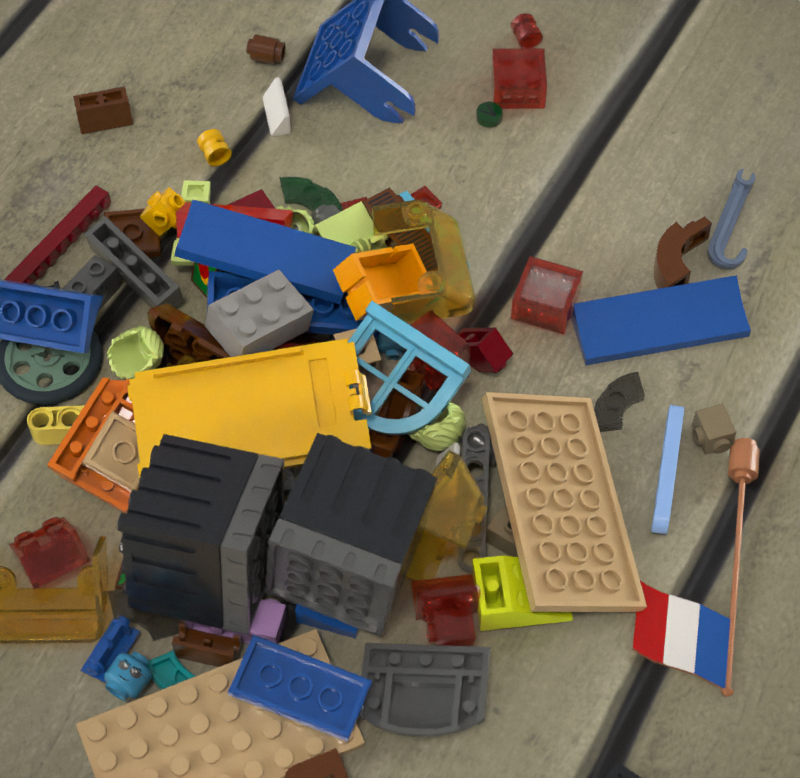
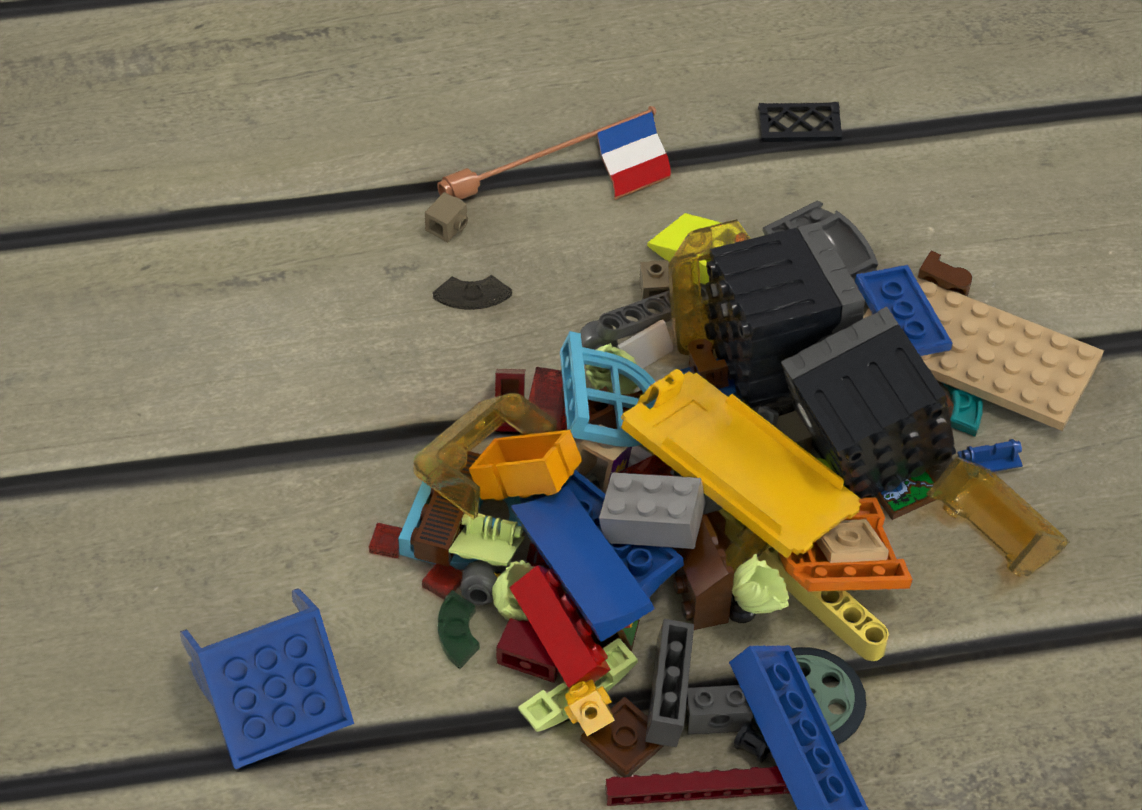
camera: 130 degrees left, 5 degrees down
clear red slope [9,517,90,590] -> none
dark azure head [104,652,152,701] -> none
yellow wheel [197,129,232,166] -> none
reddish brown brick [246,34,286,64] -> none
white slope [263,77,291,136] -> none
dark green tile [476,102,503,128] -> none
tan plate [482,392,647,612] -> none
clear red piece [491,48,547,109] -> none
clear red wheel [511,13,543,49] -> none
clear red piece [511,256,583,334] -> none
blue arch [571,275,751,366] -> none
light blue beam [651,405,684,535] -> none
reddish brown arch [653,216,712,289] -> none
sand blue piece [707,169,756,269] -> none

